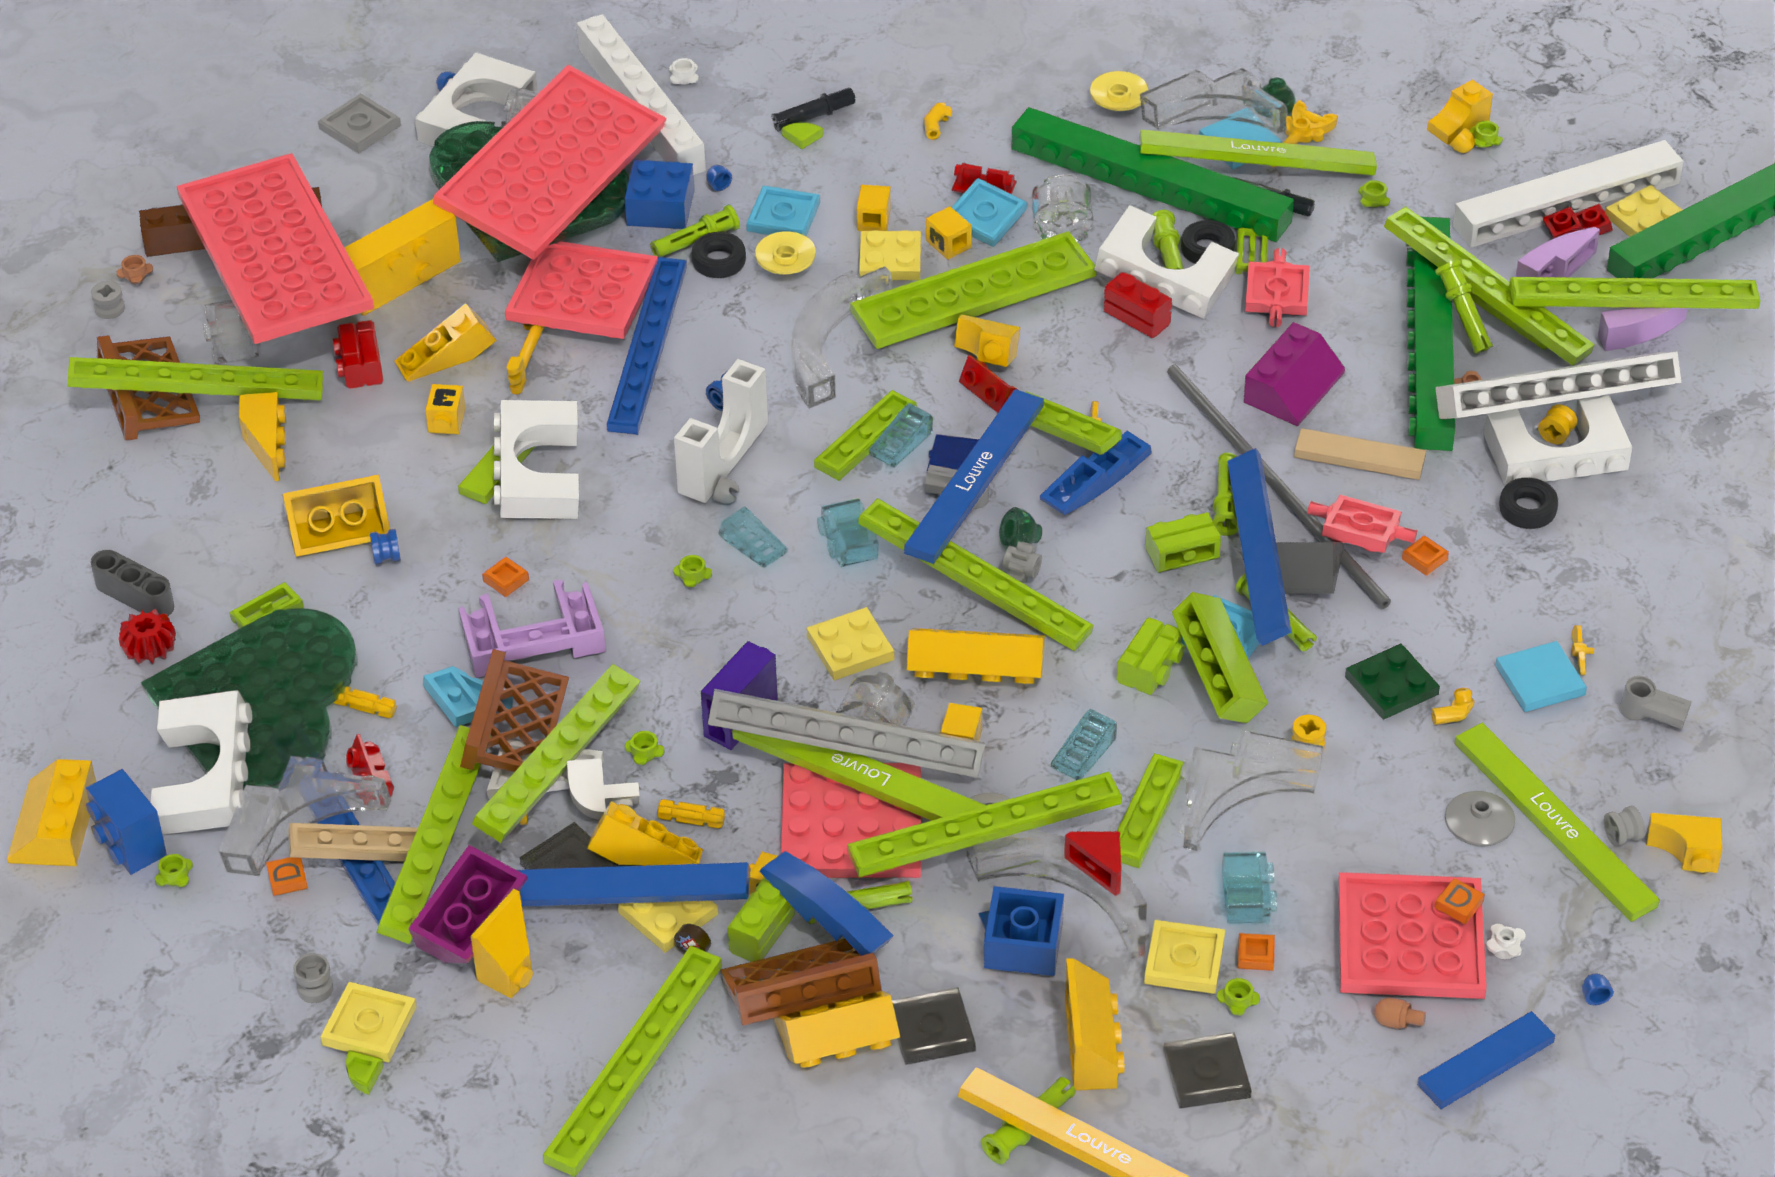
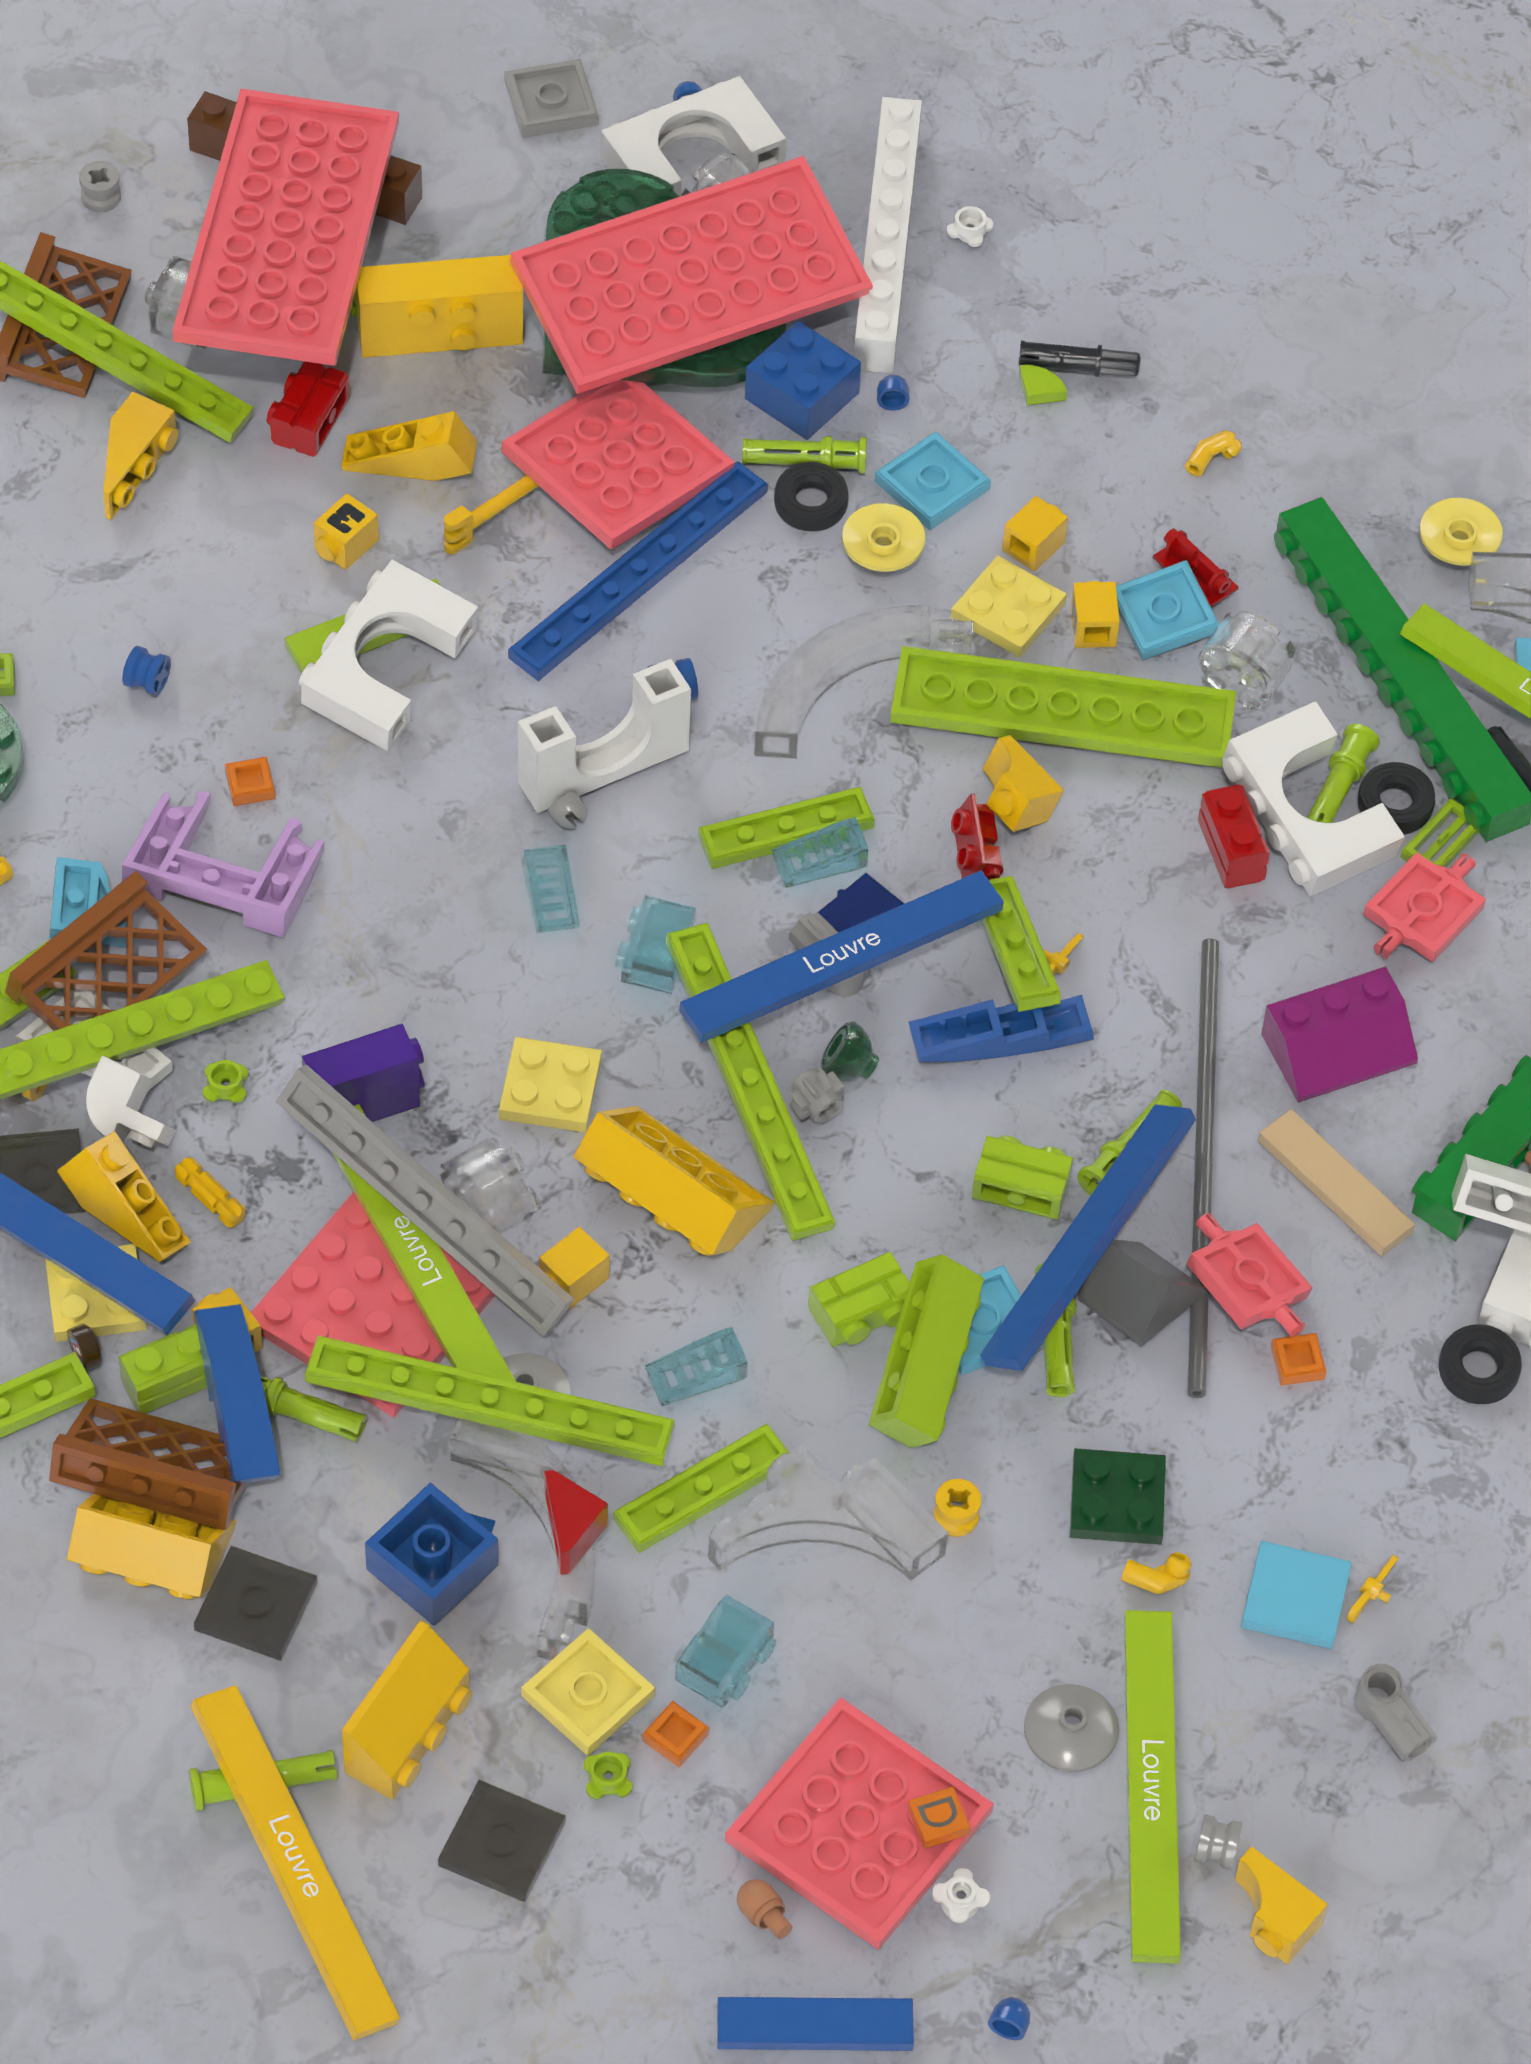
camera: 30 degrees right, 10 degrees up
nougat plate [117,255,153,284] -> none
yellow slope [282,474,390,557] -> none
lime plate [673,555,712,587] -> none

